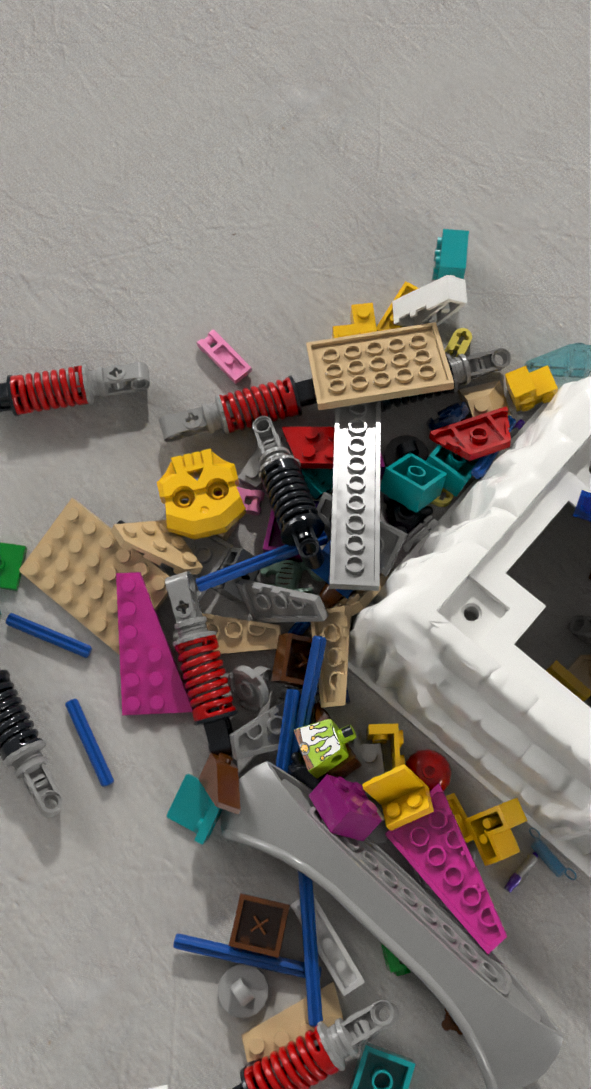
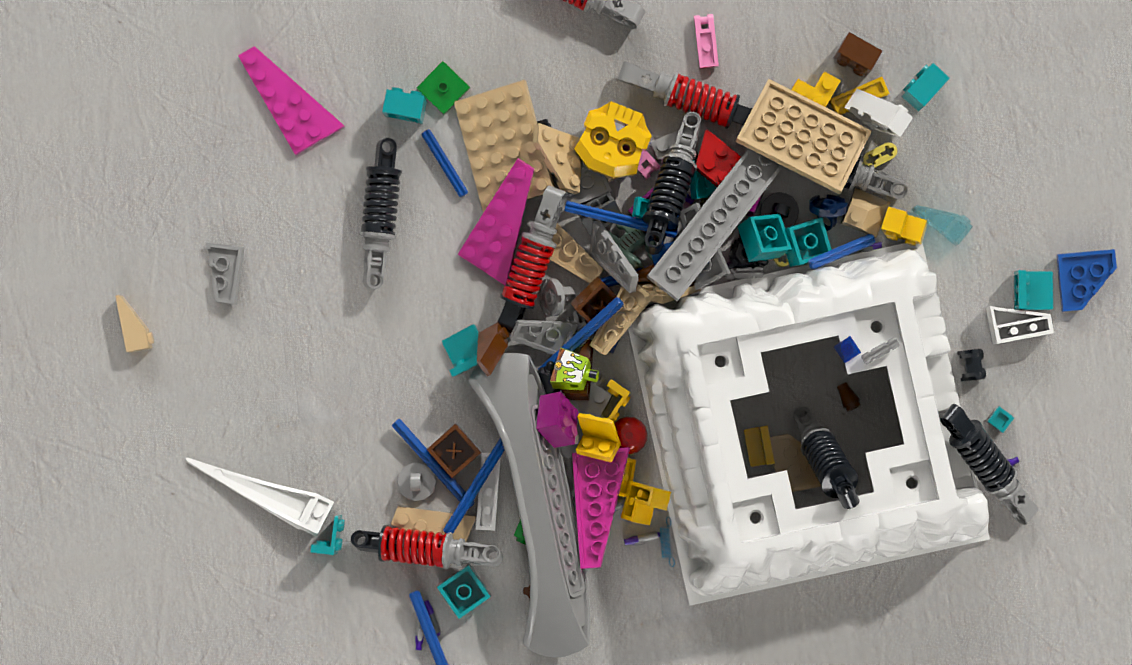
camera: 35 degrees right, 15 degrees up
blue axle [65,698,114,787] -> none
blue axle [276,689,300,773] -> none
red wing [429,406,511,461] -> none
none -> teal plate [632,196,649,219]
none -> reddish brown brick [833,32,882,77]

